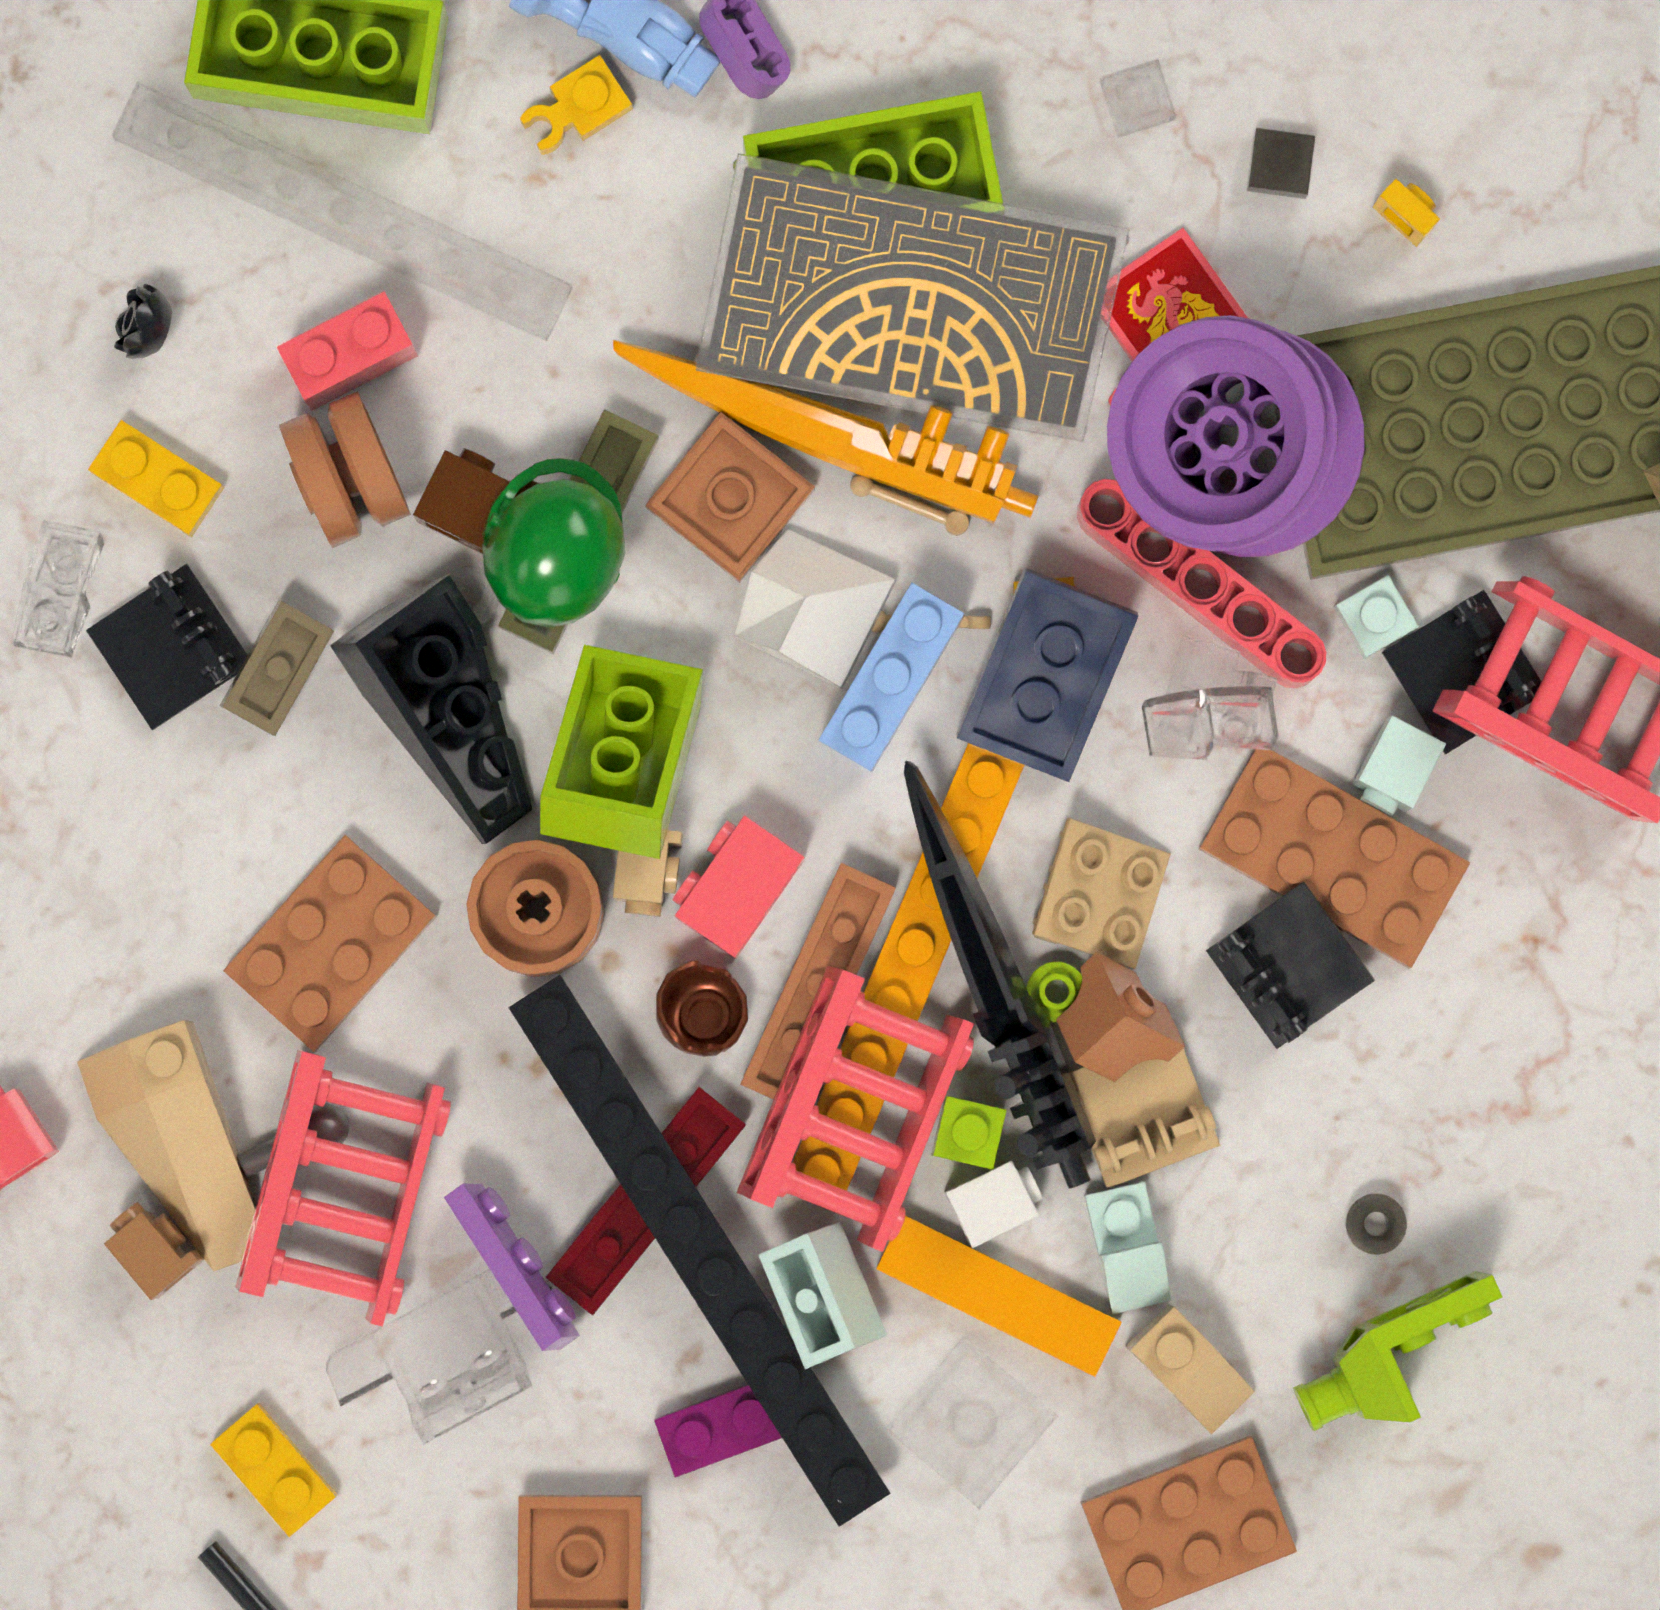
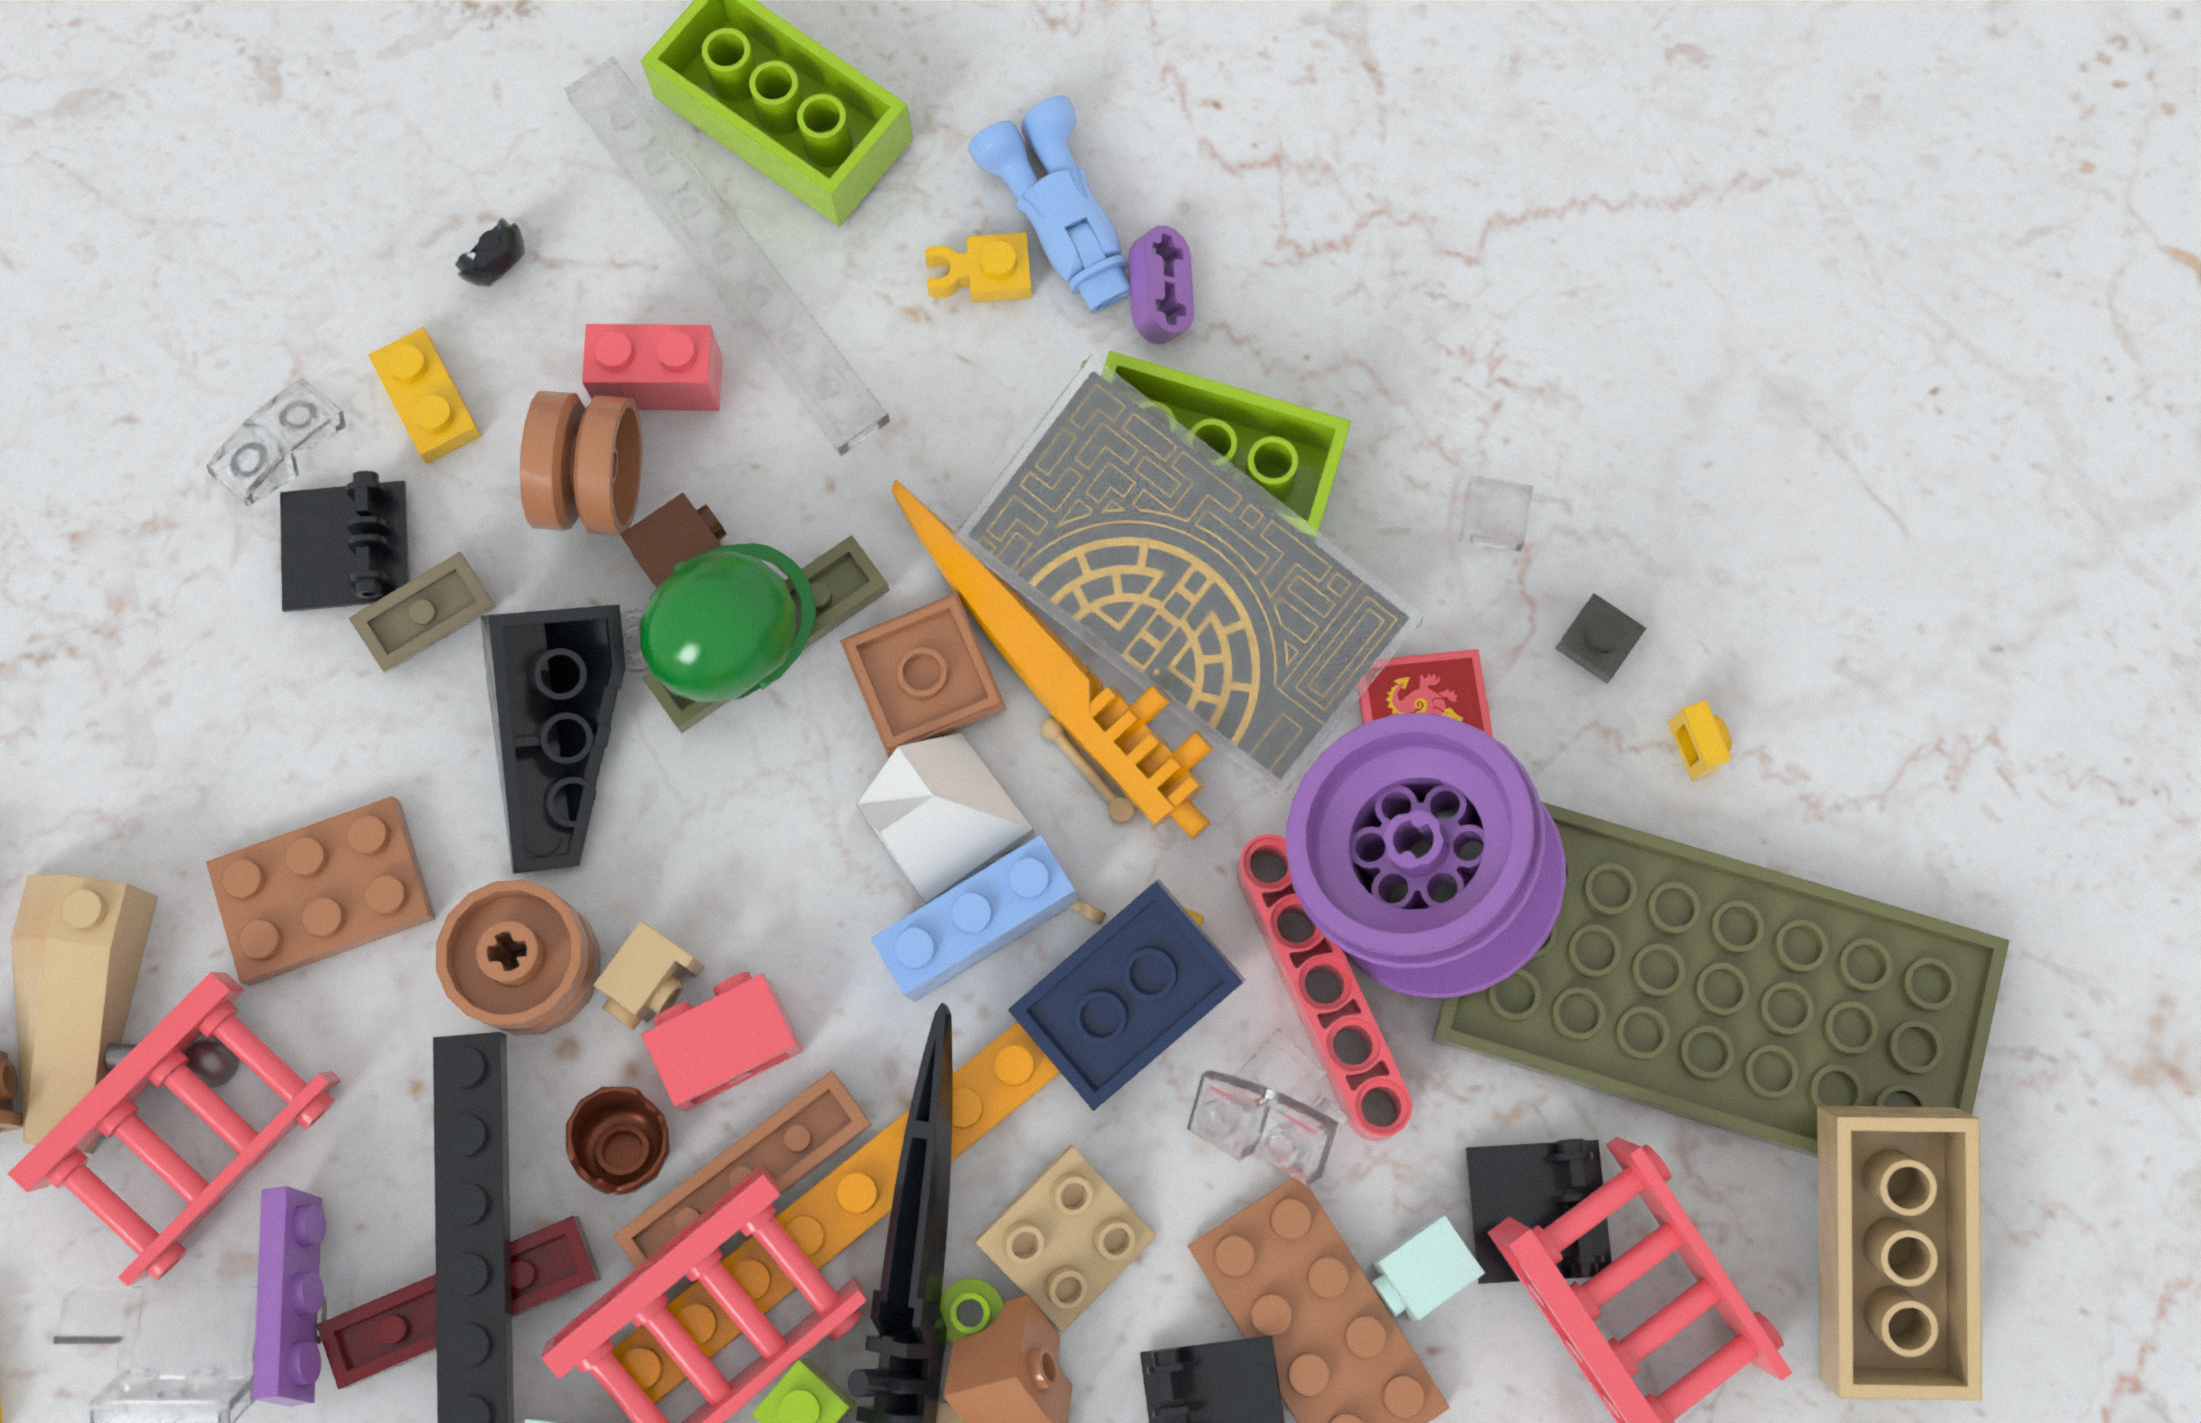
camera: 35 degrees right, 10 degrees down
lime brick [540,644,703,859] -> none
light aqua plate [1334,575,1419,659] -> none

